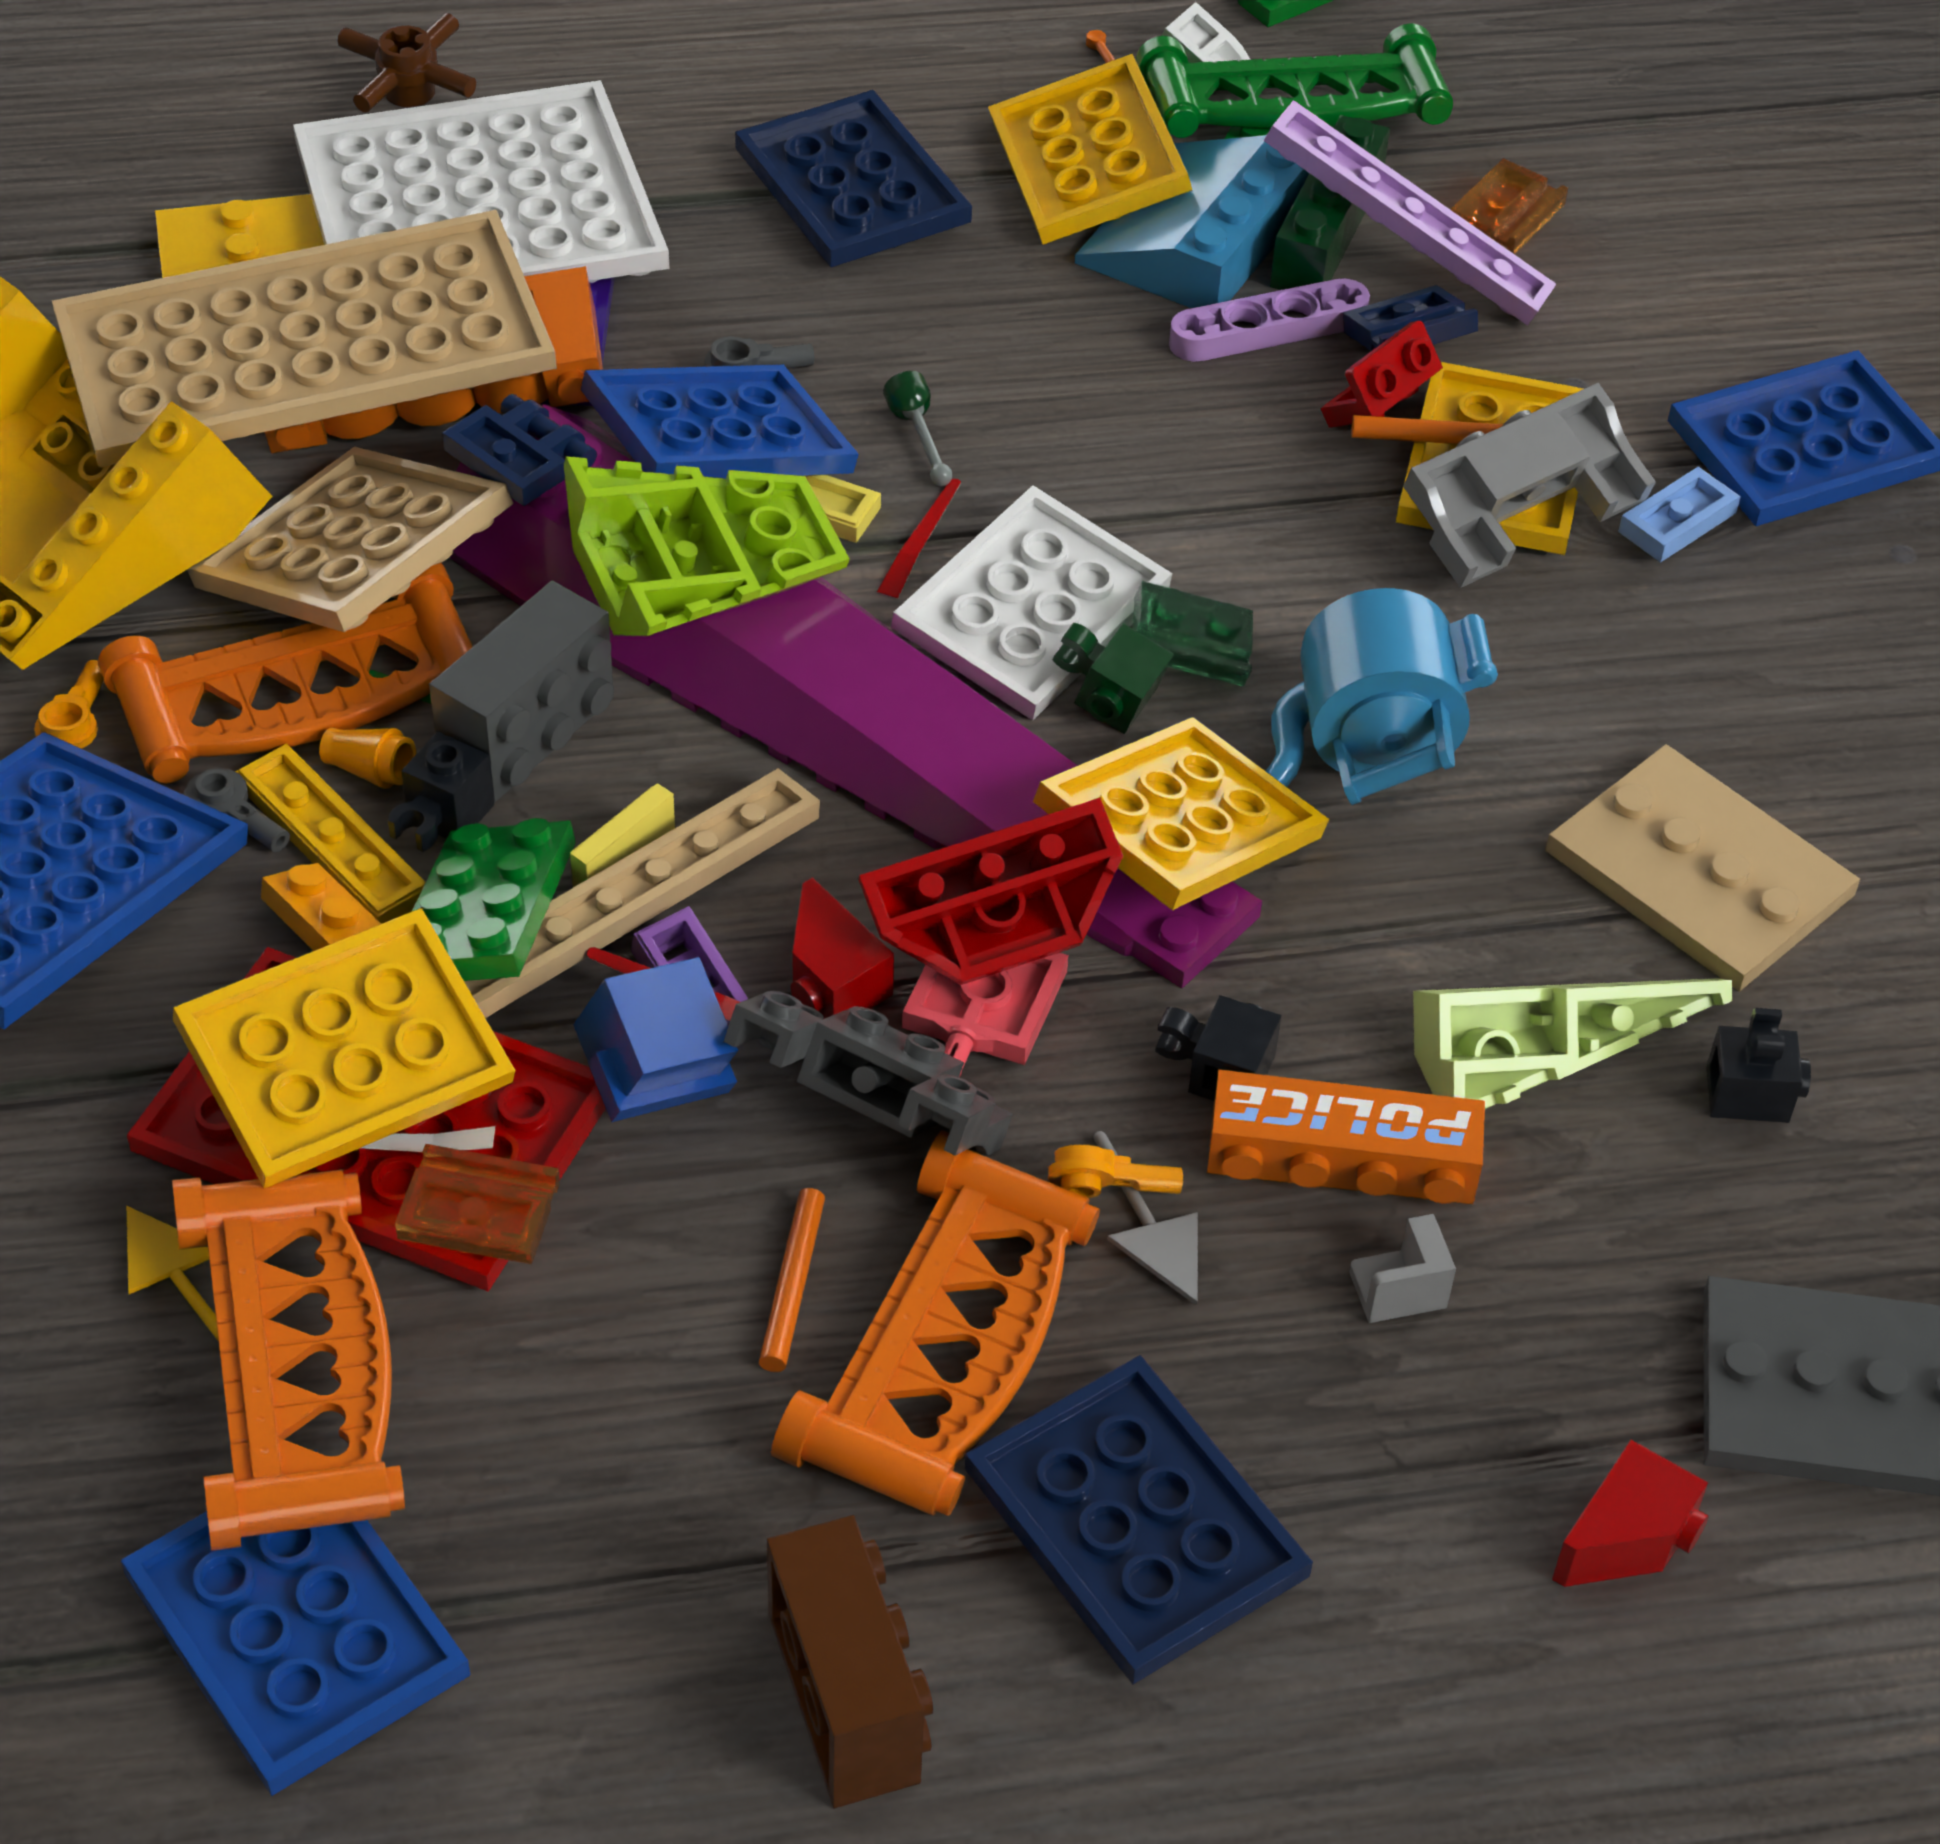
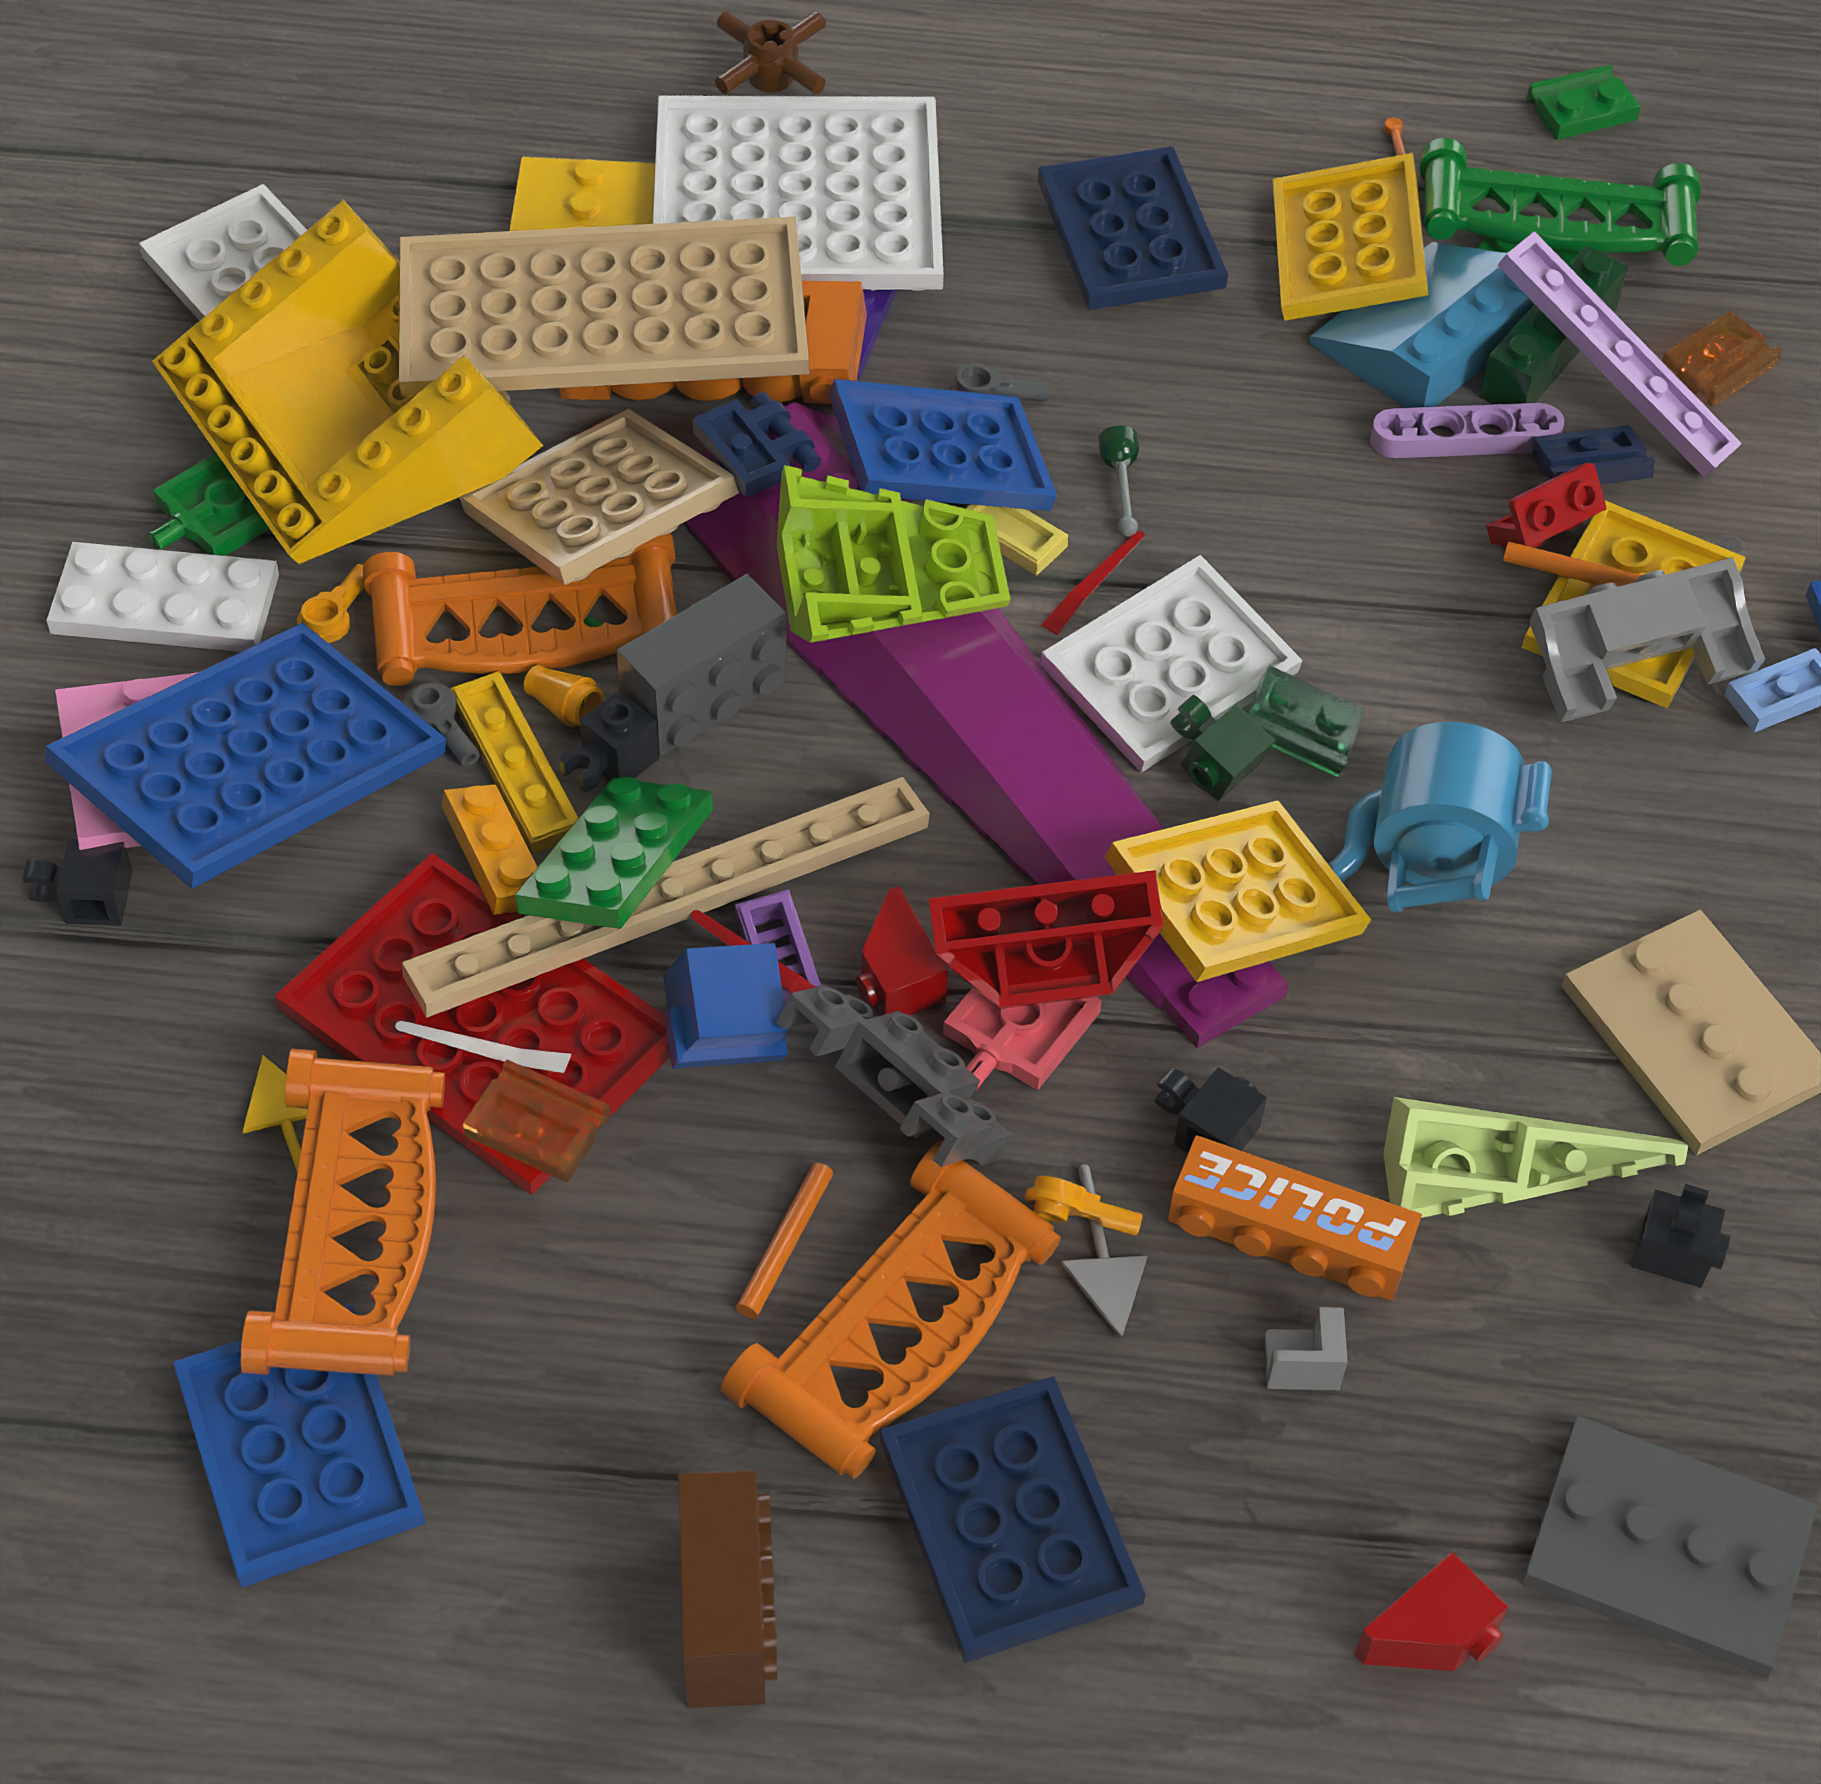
camera: 15 degrees right, 5 degrees up
yellow plate [173,908,515,1189] -> none
light yellow tile [570,783,675,888] -> none
white plate [1162,2,1250,63] -> none

